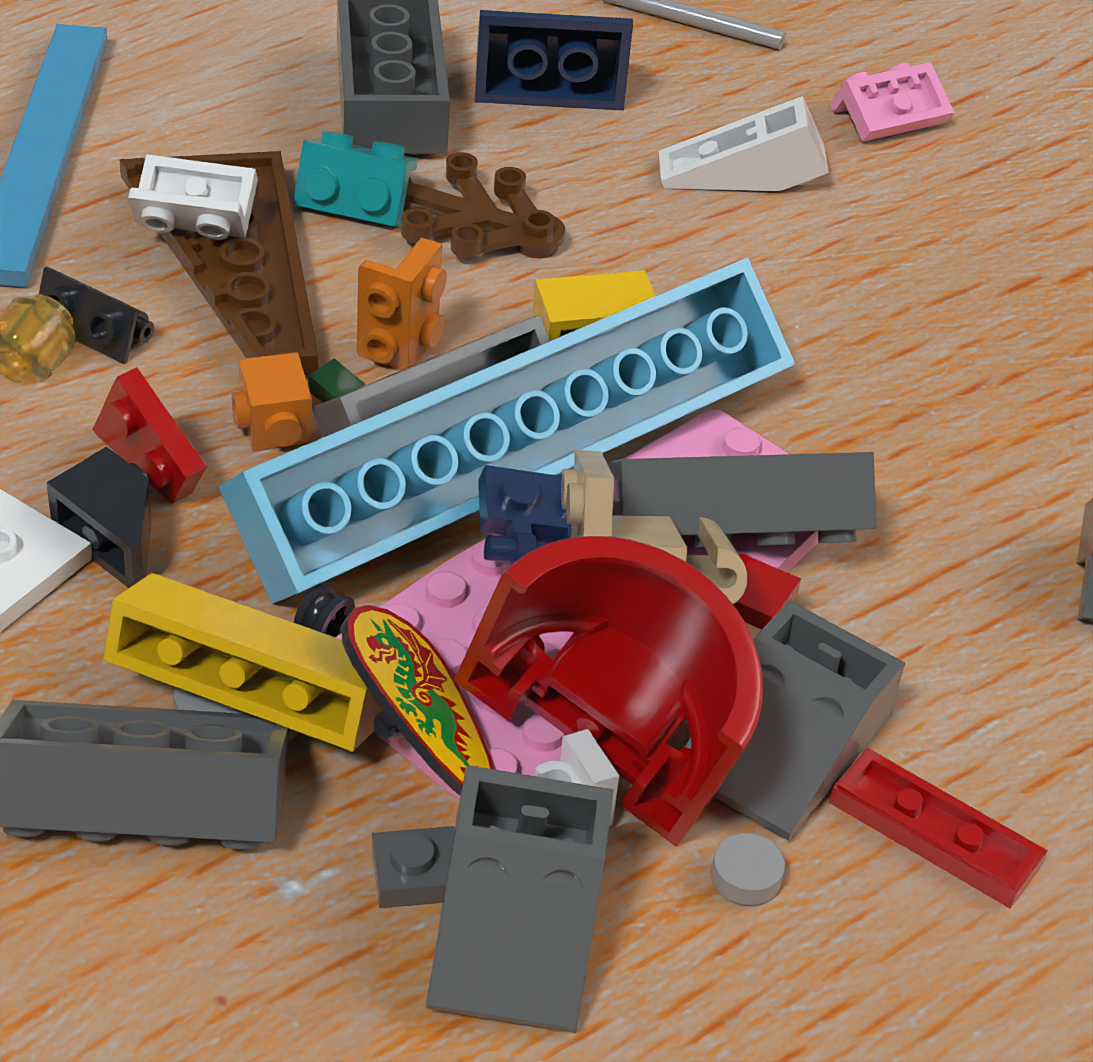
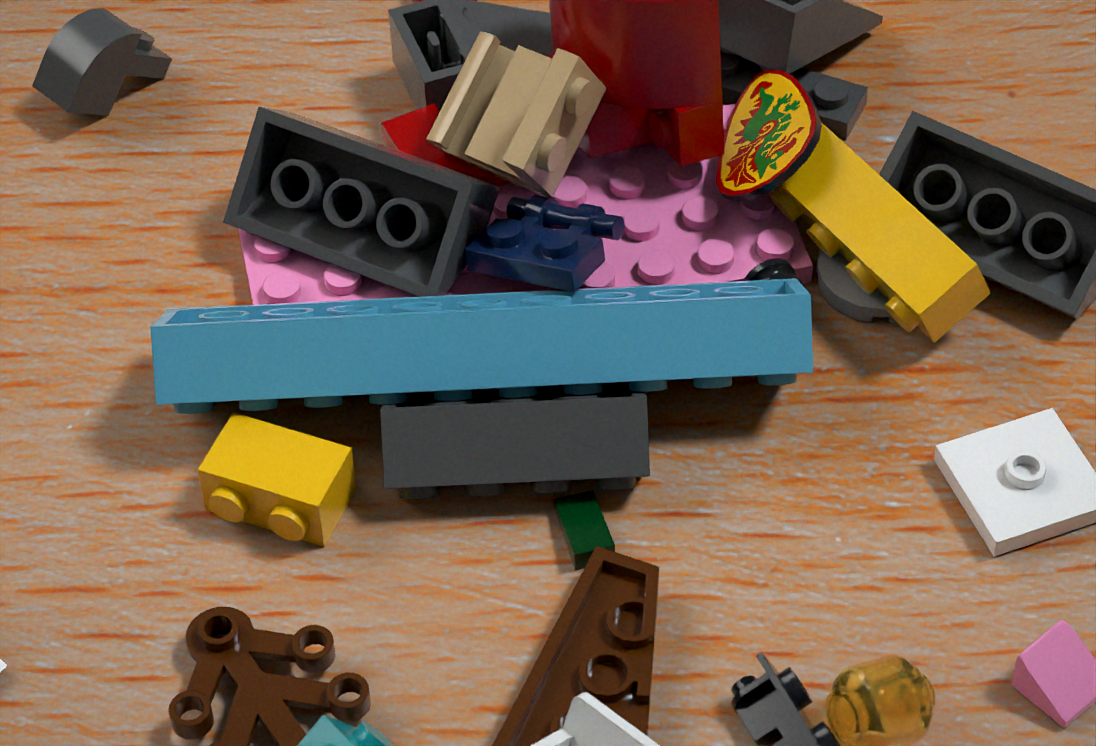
camera: 140 degrees left, 5 degrees up
black slope [47,446,152,588] -> none
red wing [93,367,207,504] -> none
orange brick [231,352,312,451] -> none
orange bracket [357,237,447,370] -> none

